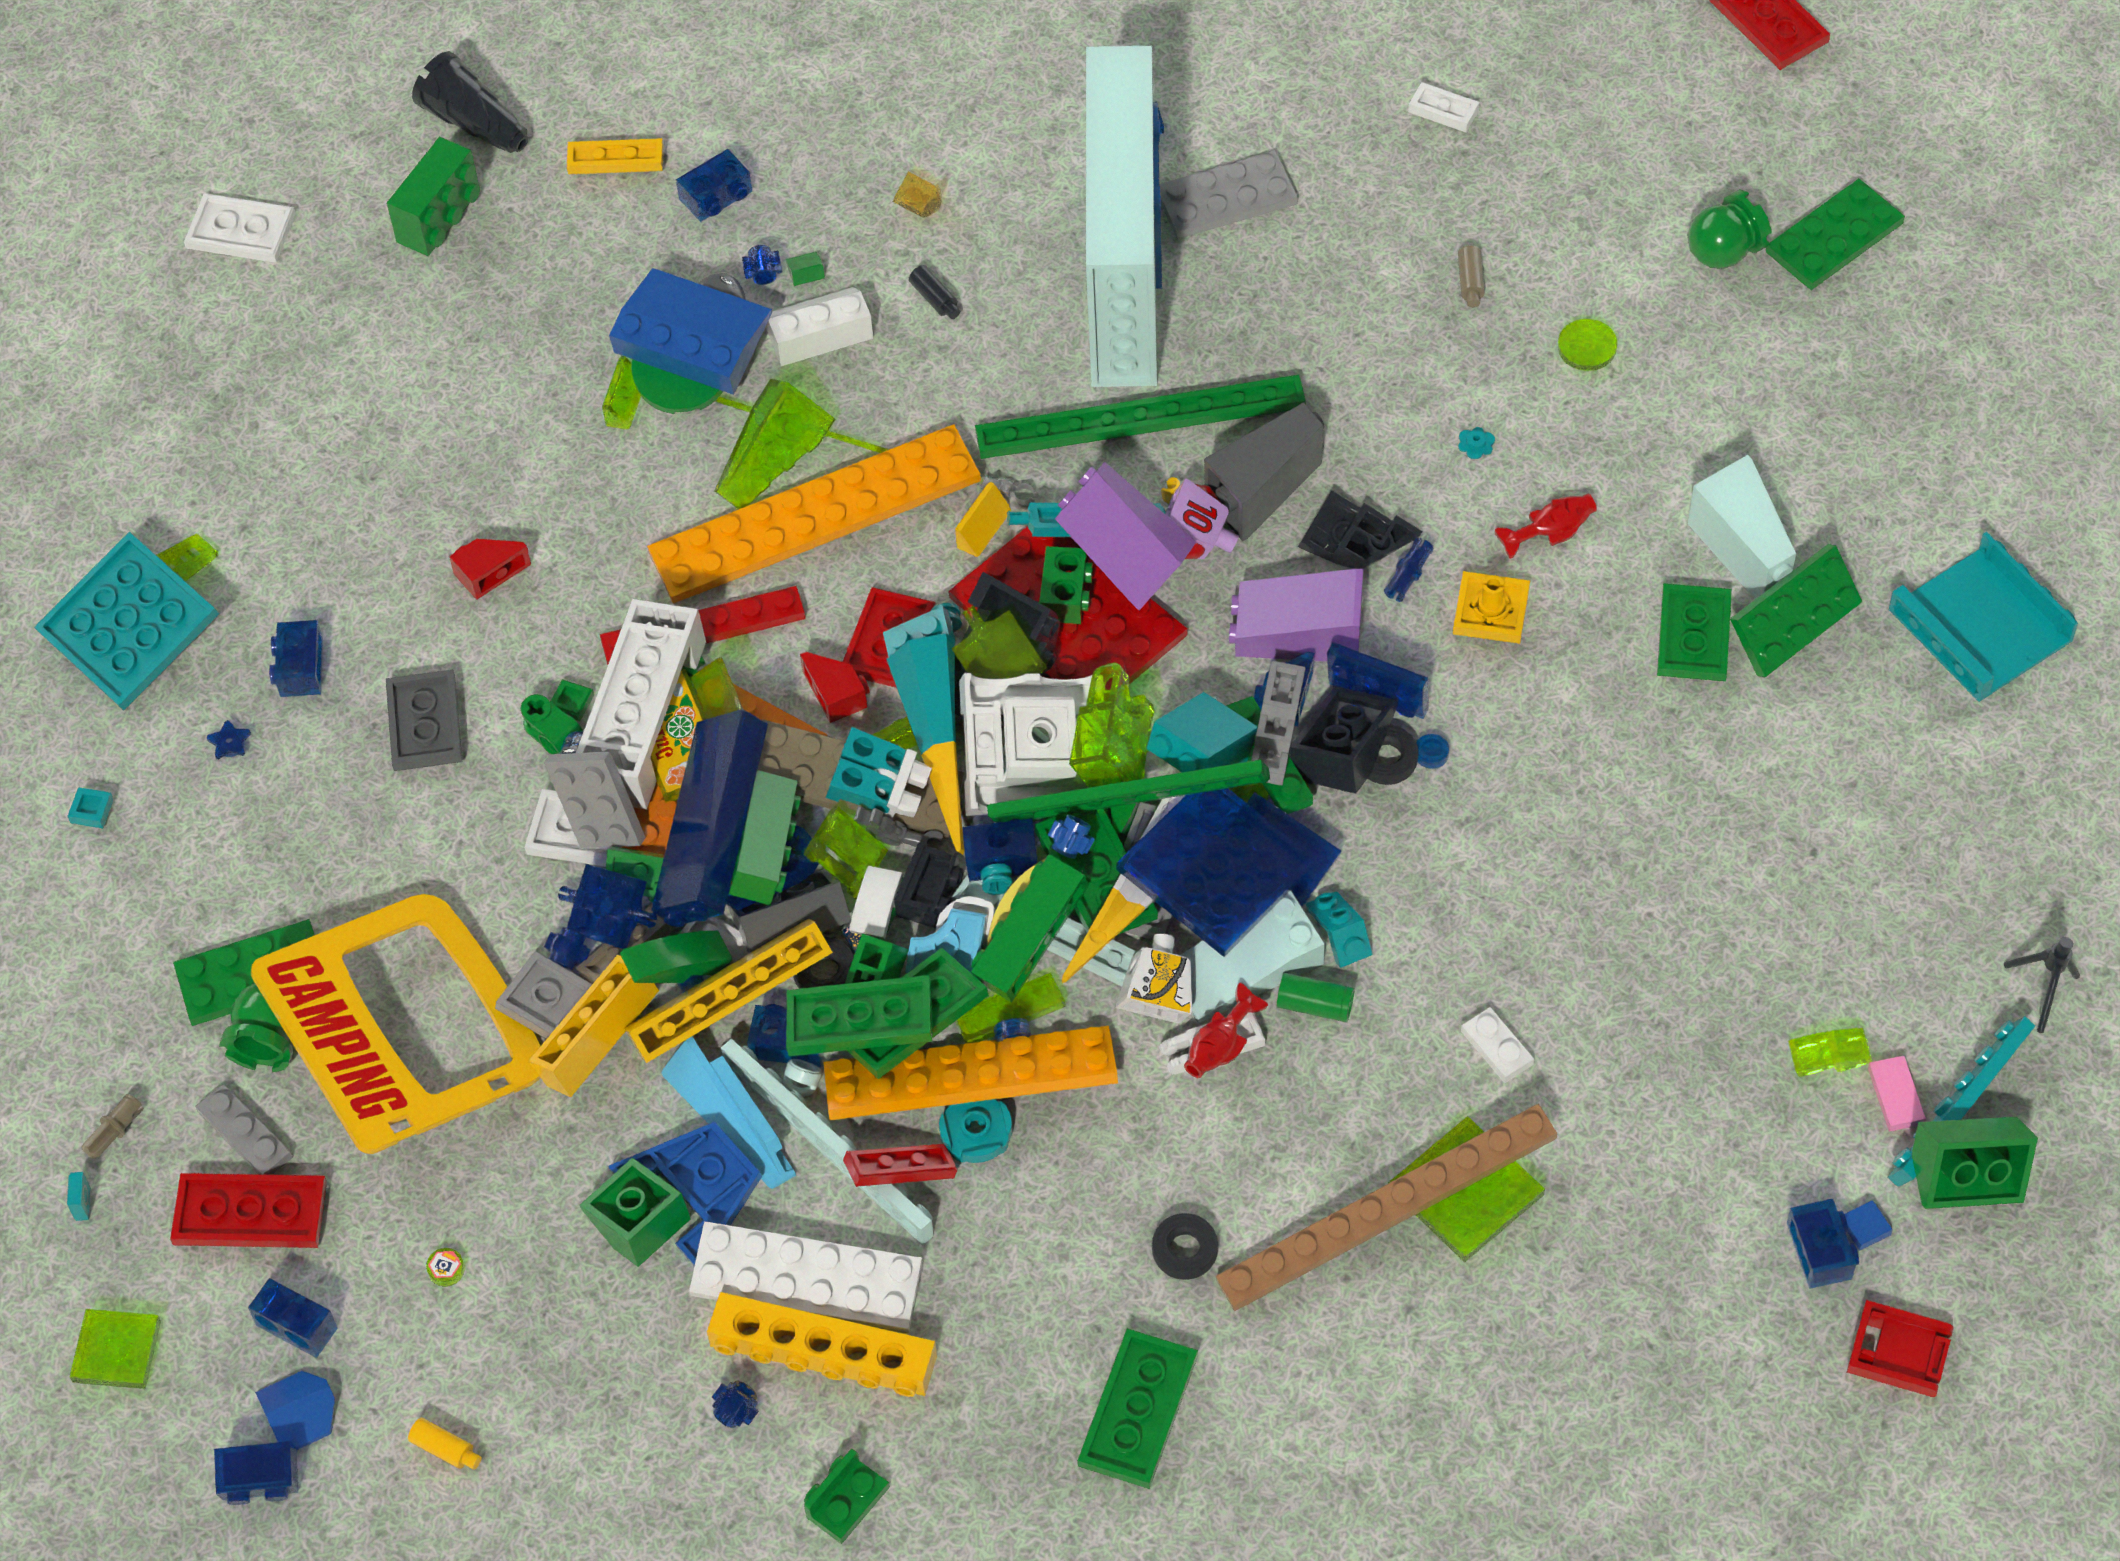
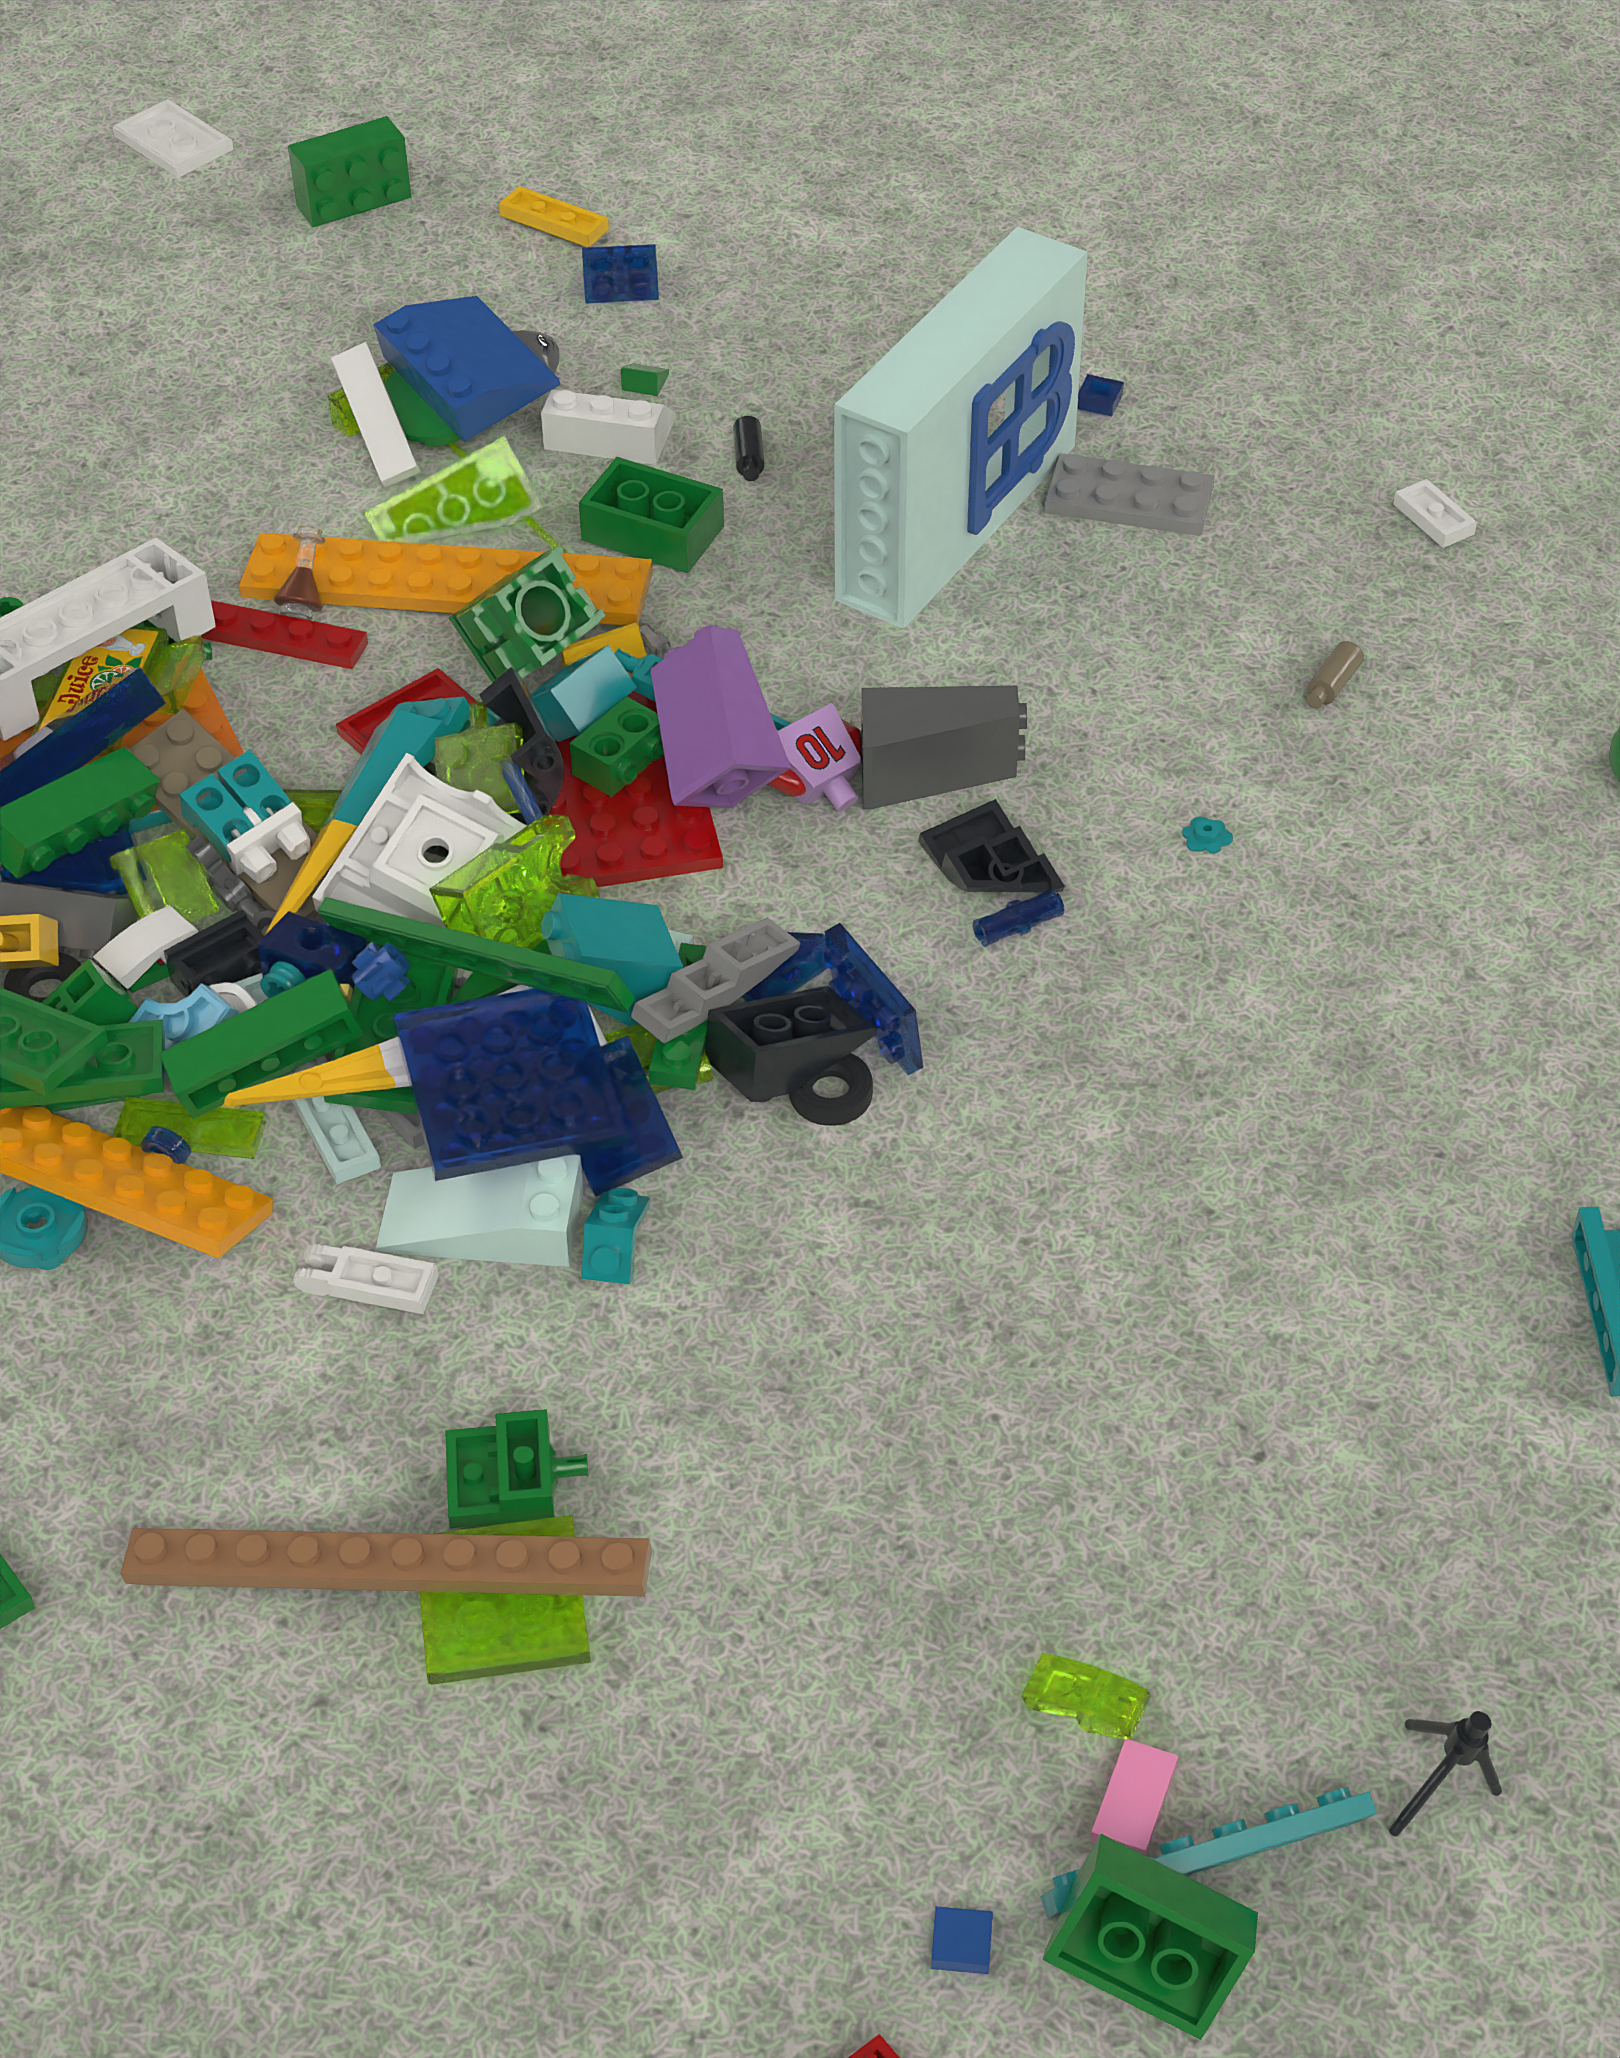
camera: 30 degrees right, 10 degrees down
black cone [412,51,529,153] -> none
red slope [449,538,531,600] -> none
clear blue gear [742,245,783,285] -> none
red slope [800,652,870,723] -> none
clear yellow plate [892,171,942,218] -> none
green plate [975,374,1306,459] -> none
torso [1116,934,1192,1023] -> none
black tyre [1152,1213,1218,1280] -> none
red animal [1184,983,1268,1078] -> none
medium lavender slope [1229,569,1363,663] -> none
green pin [1276,973,1355,1023] -> none
clear blue tile [1416,734,1449,769] -> none
yellow plate [1453,571,1530,644] -> none
white plate [1461,1007,1534,1083] -> none
red animal [1494,493,1597,559] -> none
clear neon green piece [1558,319,1617,371] -> none
green plate [1657,583,1732,682] -> none
light aqua slope [1688,455,1796,599] -> none
green plate [1730,544,1863,677] -> none
clear blue brick [1786,1198,1859,1289] -> none
none -> piece [274,526,325,620]
none -> white tile [331,342,420,488]
none -> green plate [445,1409,589,1529]
none -> green piece [449,545,606,683]
none -> blue piece [501,760,553,846]
none -> teal slope [530,645,637,742]
none -> green brick [578,456,724,573]

